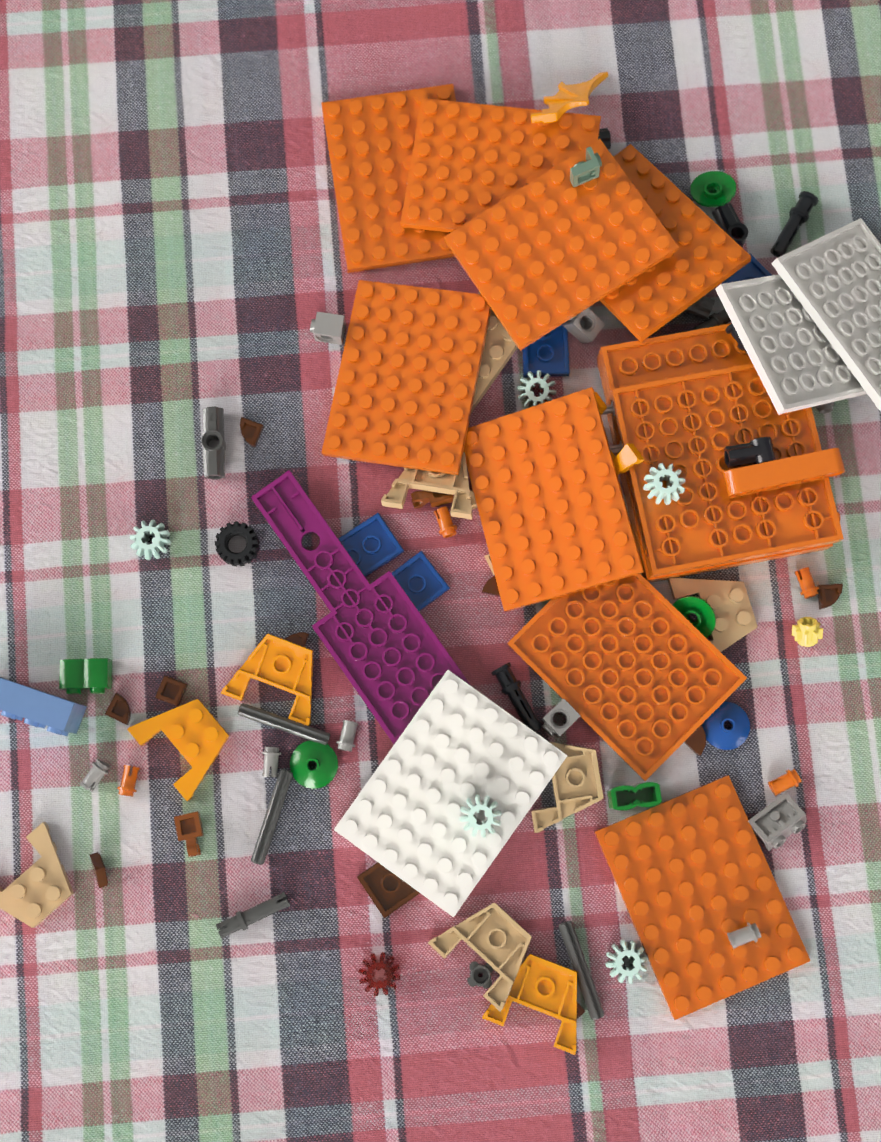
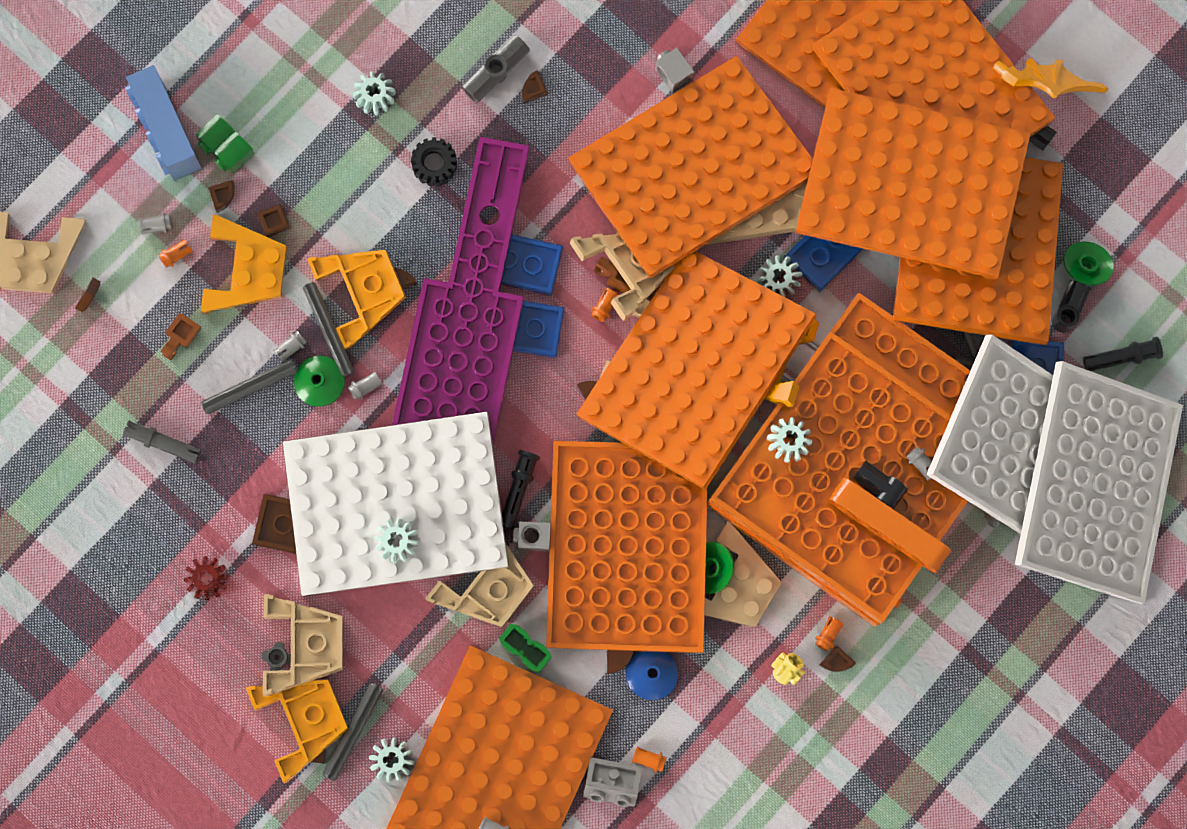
camera: 40 degrees right, 0 degrees up
light grey brick [563,308,605,343] -> none
sand green bracket [570,146,602,188] -> none
none -> light grey pin [906,446,932,481]

